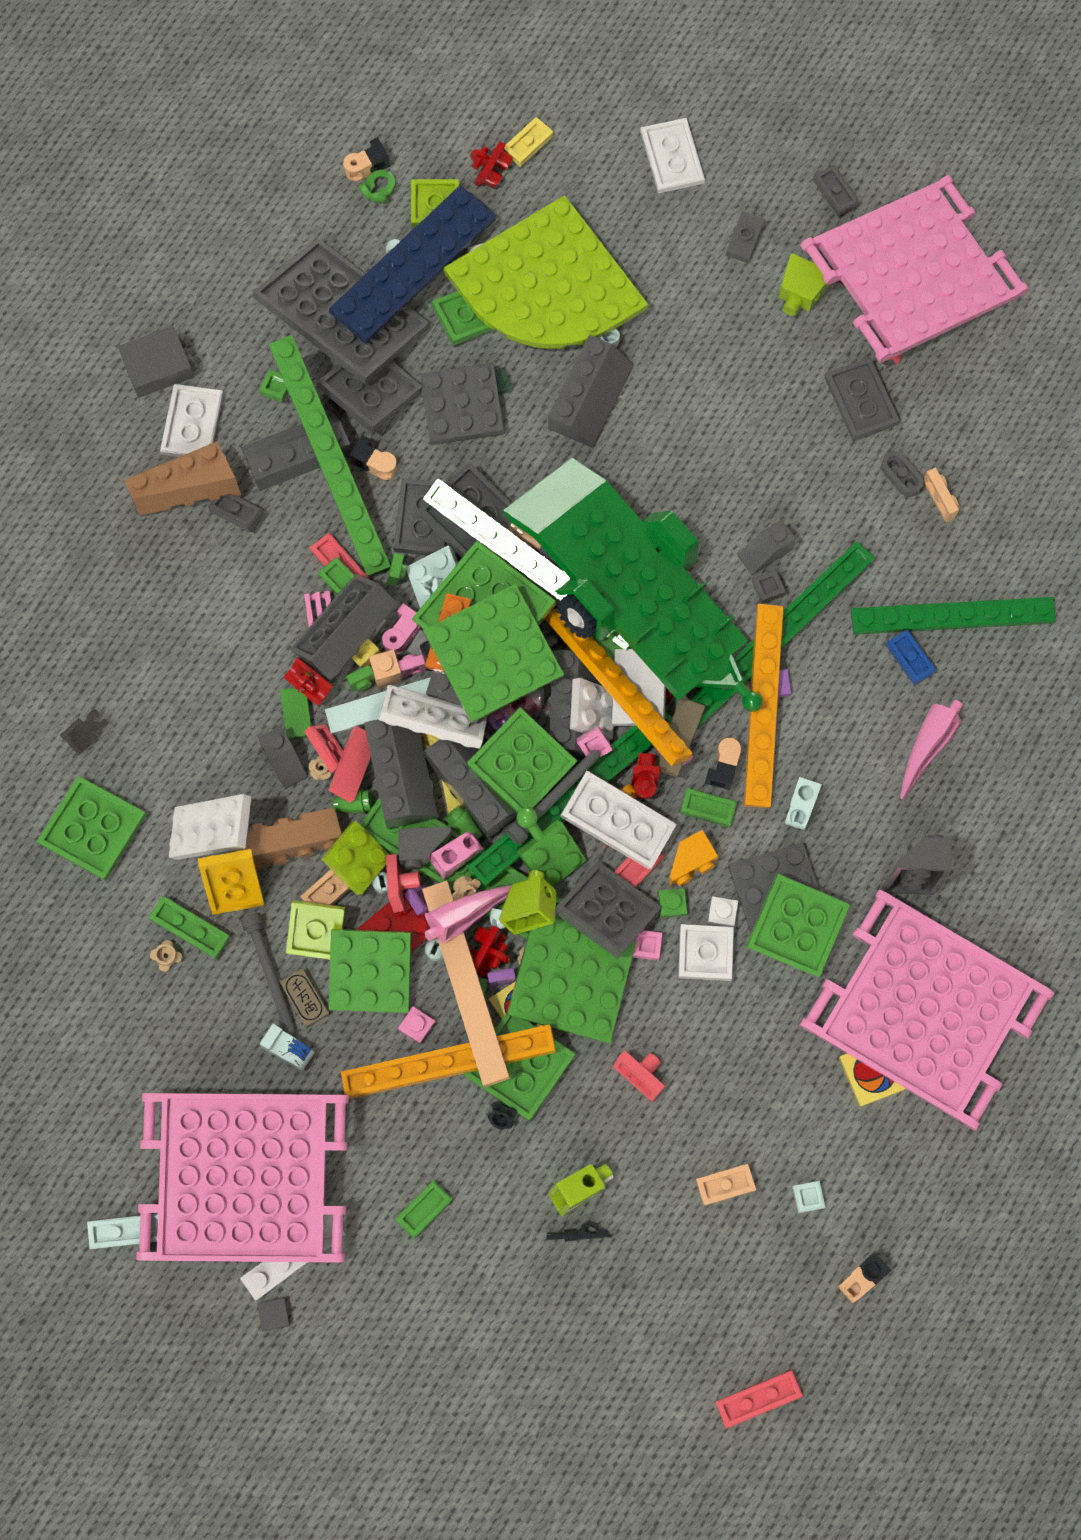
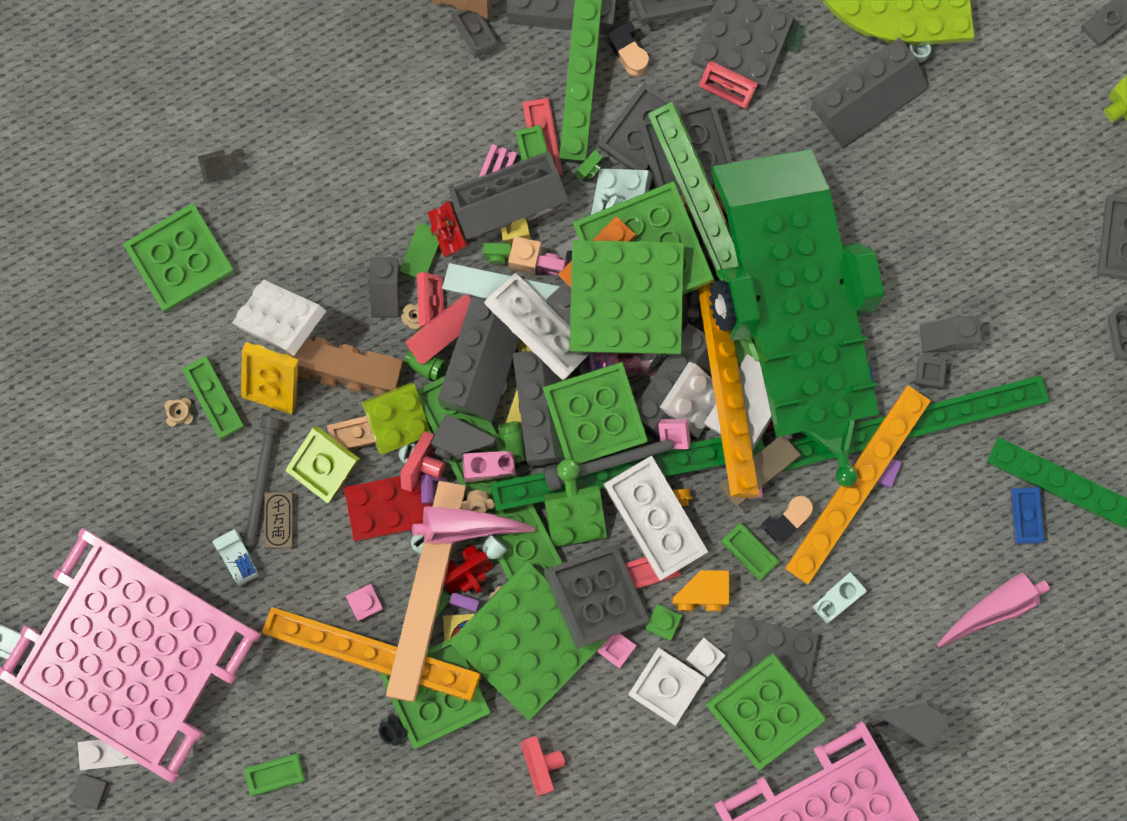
camera: 35 degrees right, 5 degrees up
bright green plate [329,929,412,1013] -> none
bright pink leg [382,603,421,655] -> none
lime torso [498,870,556,935] -> none
red hips [631,753,660,799] -> none
none -> coral tile [698,61,758,109]

